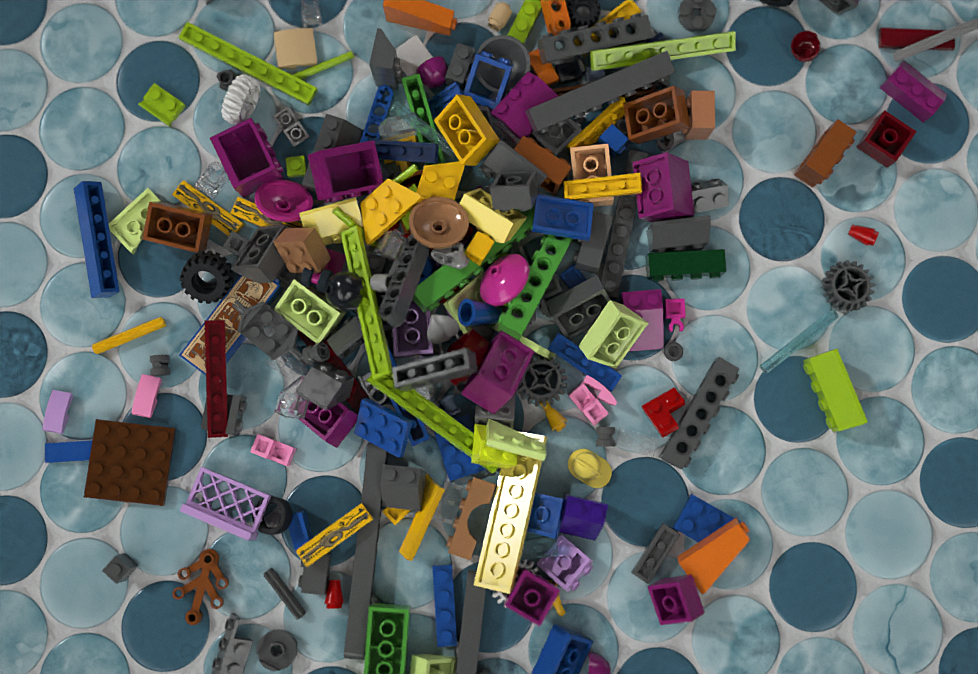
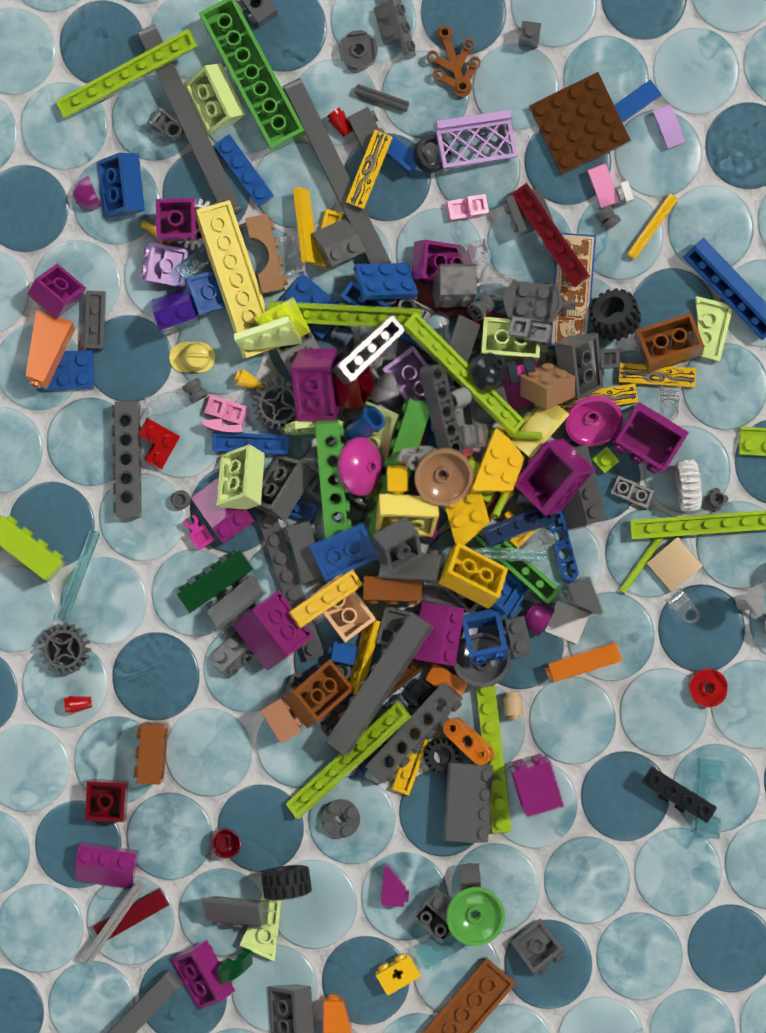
camera: 145 degrees right, 5 degrees up
none -> dark grey slope [508,316,552,345]
none -> white plate [617,181,634,205]

